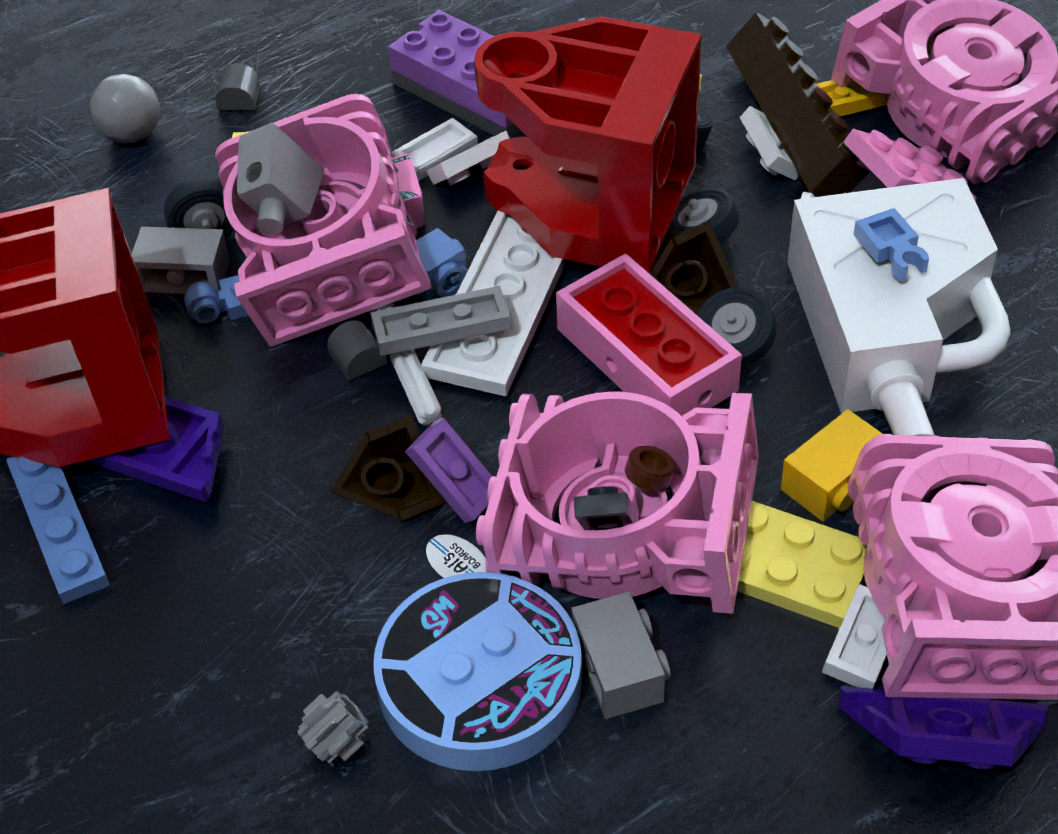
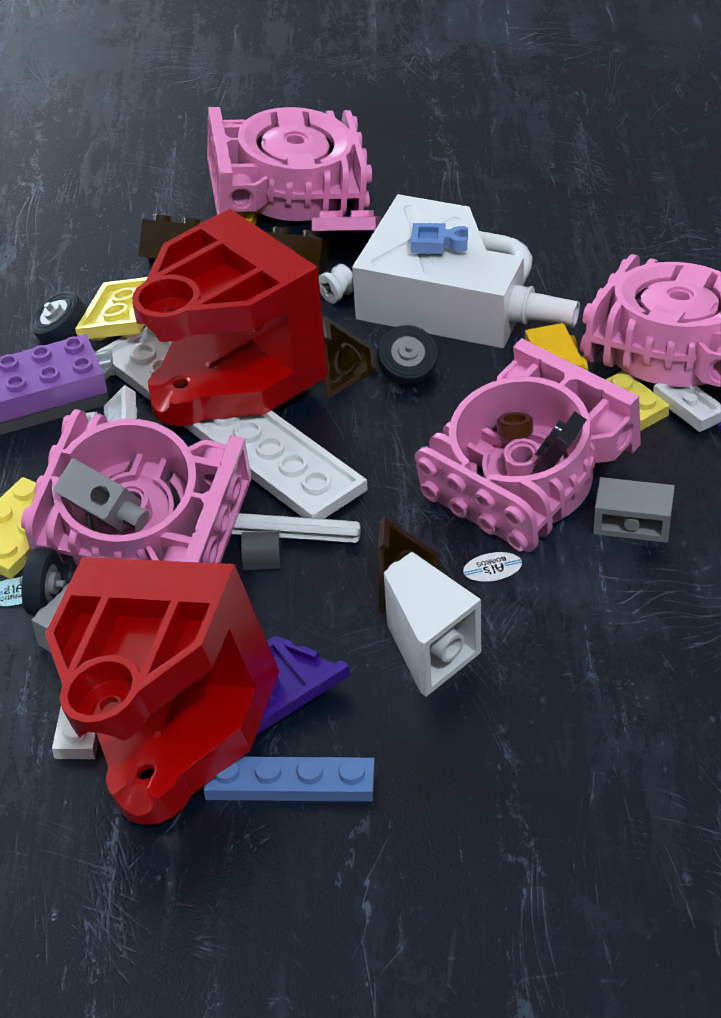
camera: 60 degrees left, 5 degrees down
light grey gear [298,691,369,763] -> none
light grey plate [370,286,511,356] -> none
brick [374,572,582,771] -> none
medium lavender plate [405,418,492,523] -> none
brick [556,253,742,416] -> none
none -> white slope [384,552,481,697]

